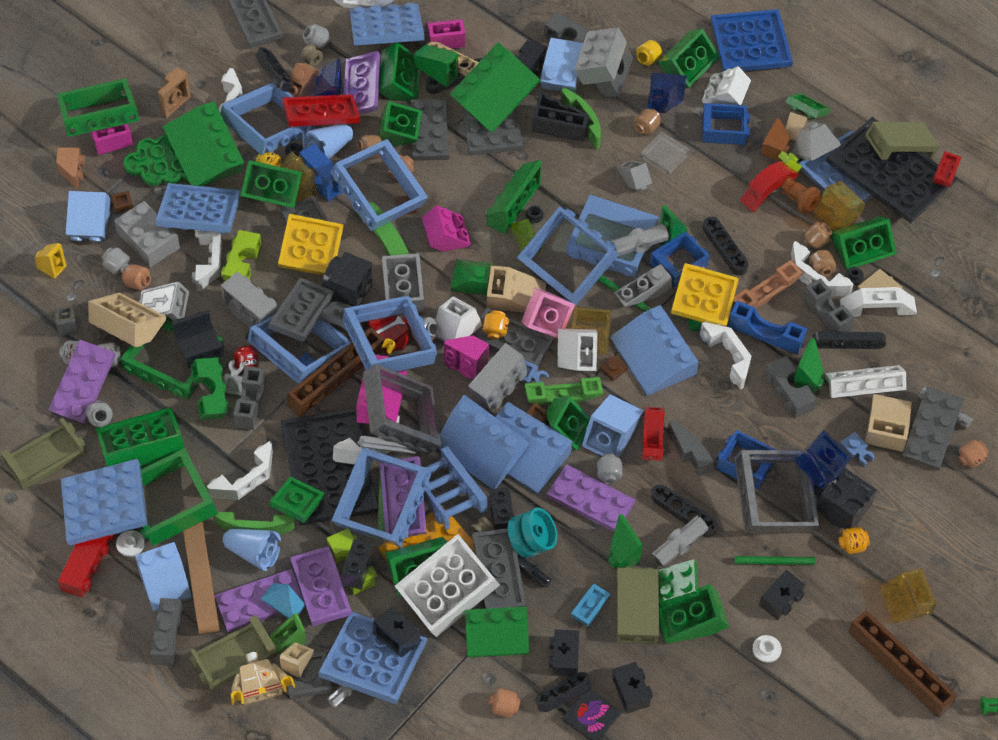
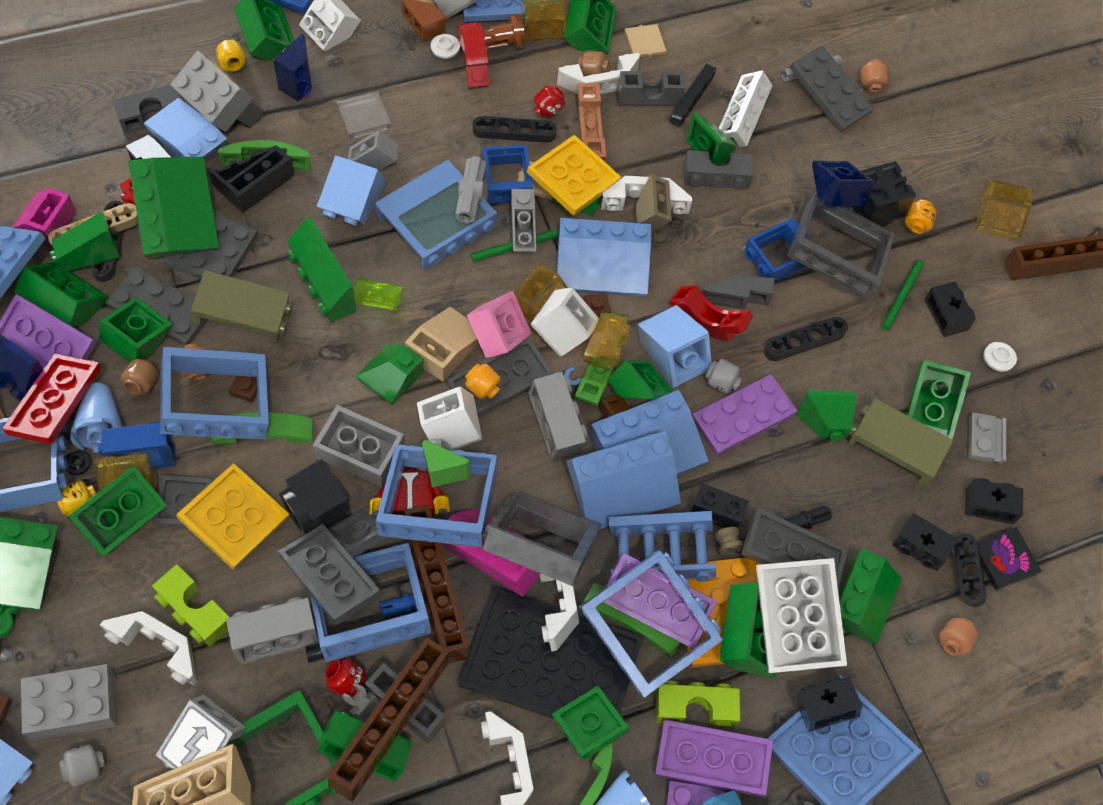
camera: 65 degrees left, 5 degrees up
nougat head [122,264,151,291] -> none
medium blue plate [156,183,241,233] -> none
black panel [172,310,225,368] -> none
black brick [341,539,374,590] -> none
light grey axle [358,436,417,454] -> none
dark pink slope [422,205,471,252] -> none
dark pink slope [444,335,489,380] -> none
teal wheel [507,507,558,558] -> none
medium blue window [517,206,619,306] -> none
black plate [525,206,544,223] -> none
dark azure plate [571,584,611,628] -> none
medium nougat head [634,108,660,135] -> none
light grey piece [652,516,708,568] -> none
green plate [658,559,699,607] -> none
green slope [660,205,688,245] -> none
blue window [702,103,750,145] -> none
blue arch [728,300,808,355] -> none
lime plate [778,151,802,172] -> none
medium nougat head [804,222,832,249] -> none
white slope [839,287,917,317] -> none
medium blue plate [839,432,874,467] -> none
black plate [845,267,864,285] -> none
tan slope [865,394,912,452] -> none
none -> olive panel [191,270,292,343]
none -> light blue slope [317,155,387,226]
none -> reddish brown brick [327,637,449,802]
none -> bright green slope [422,440,471,487]
none -> white piece [431,34,460,59]
none -> red head [534,85,566,117]
none -> clear yellow slope [583,312,631,372]
none -> dark tan slope [636,175,672,231]
none -> light grey plate [968,412,1006,465]

